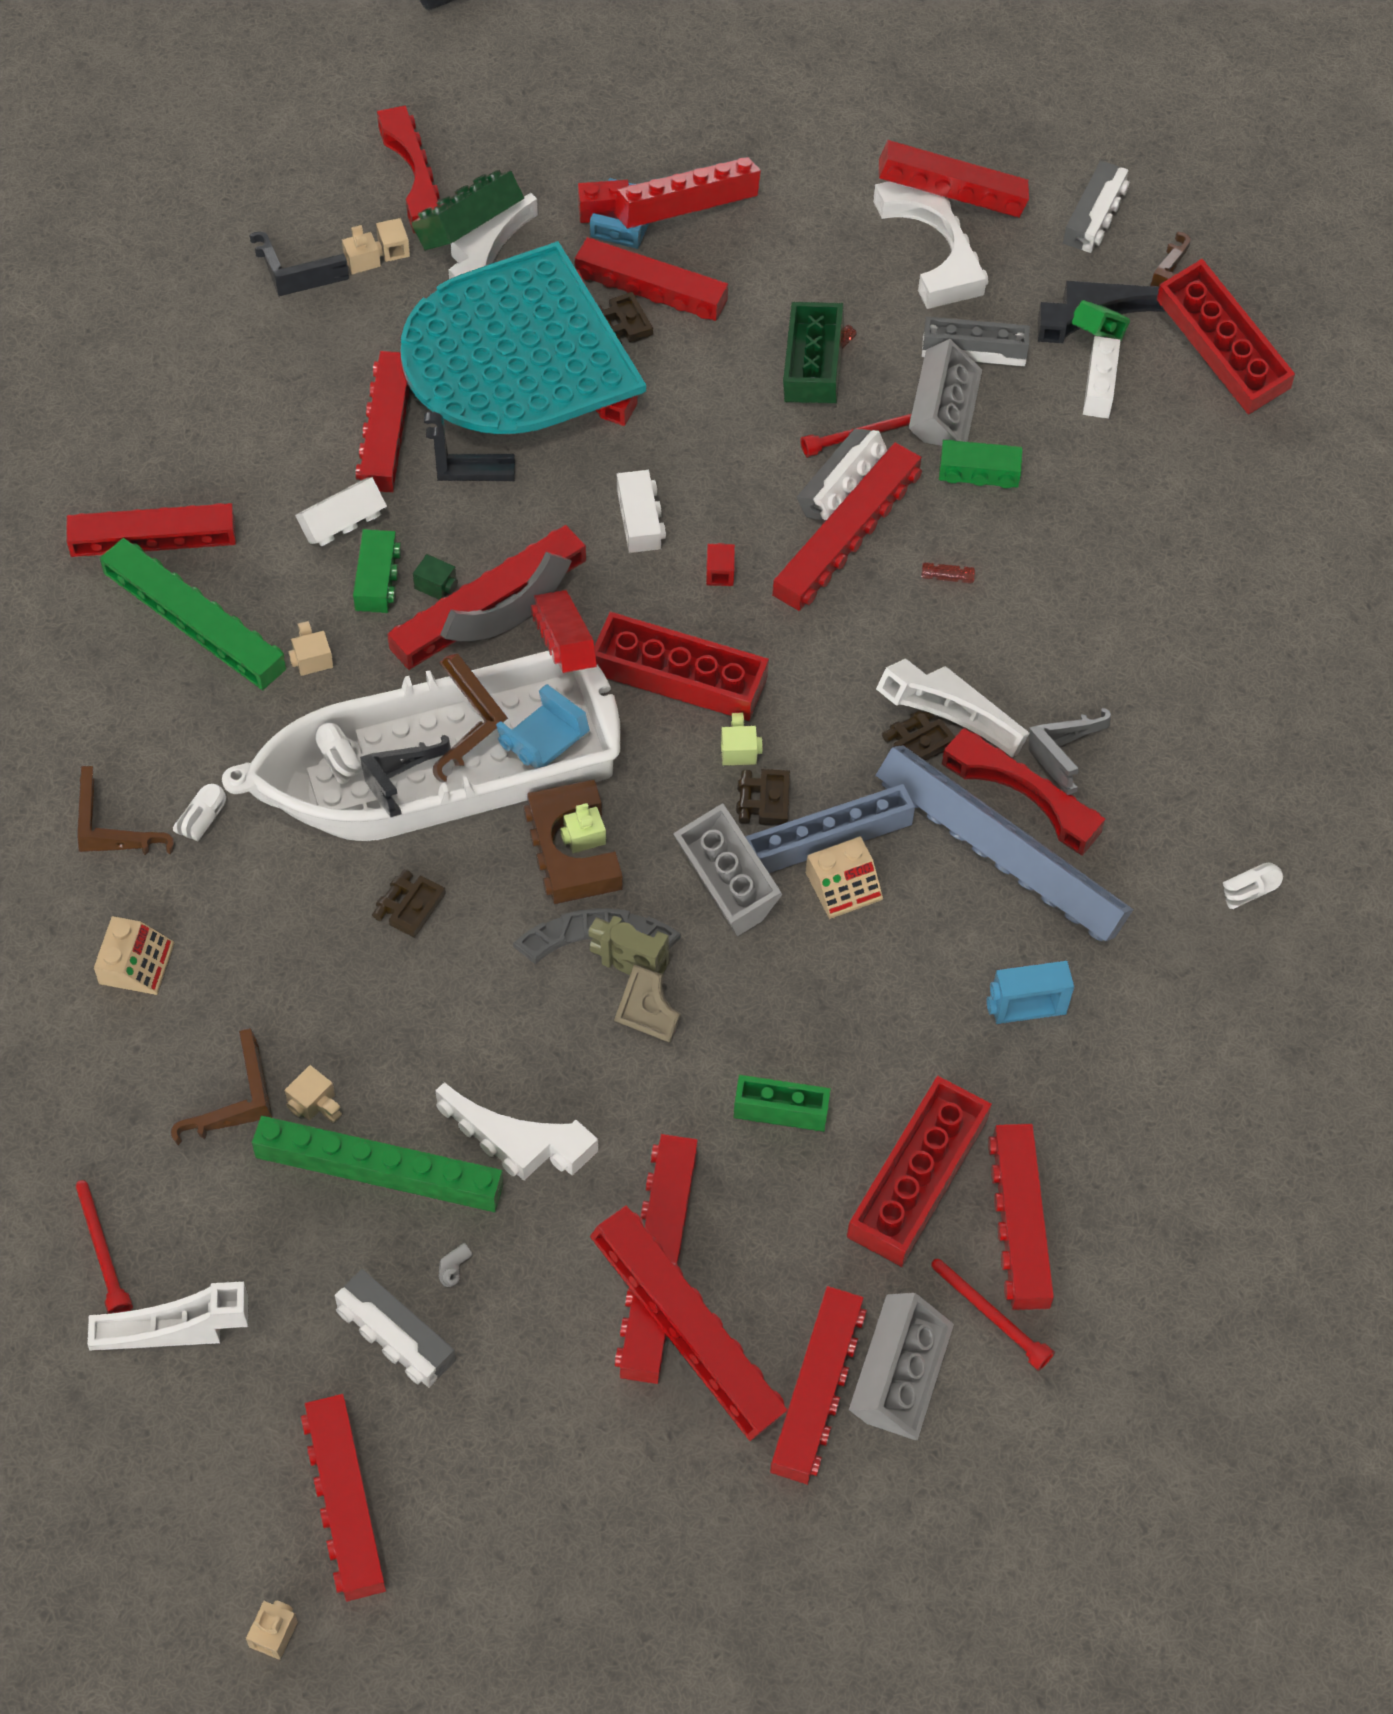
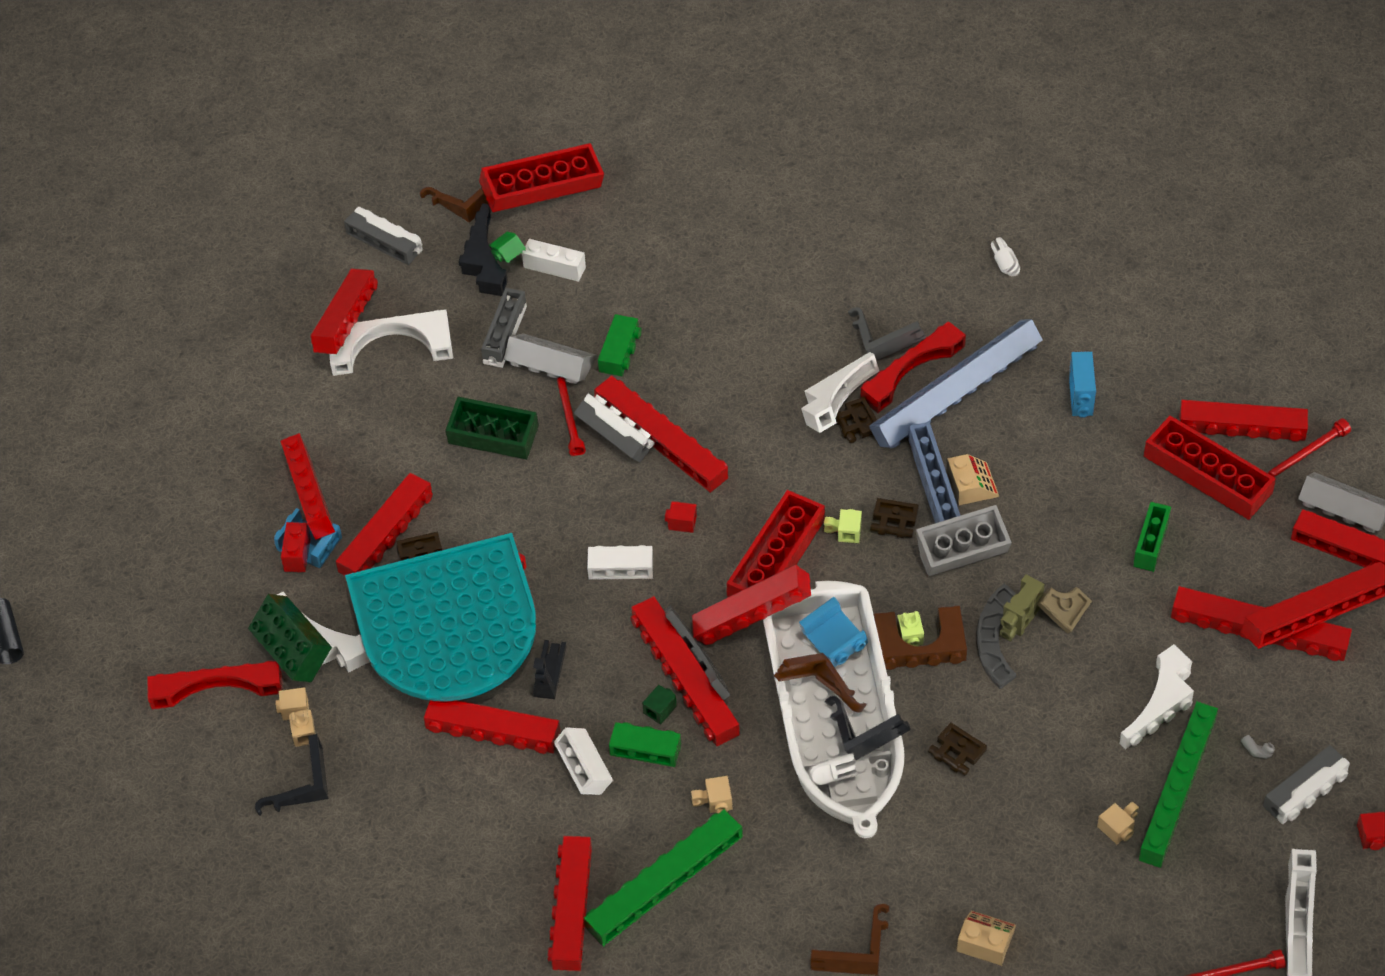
camera: 75 degrees left, 5 degrees down
reddish brown hinge [171,1028,272,1146] -> none
white arm [173,784,226,842] -> none
clear red axle [921,562,975,583] -> none

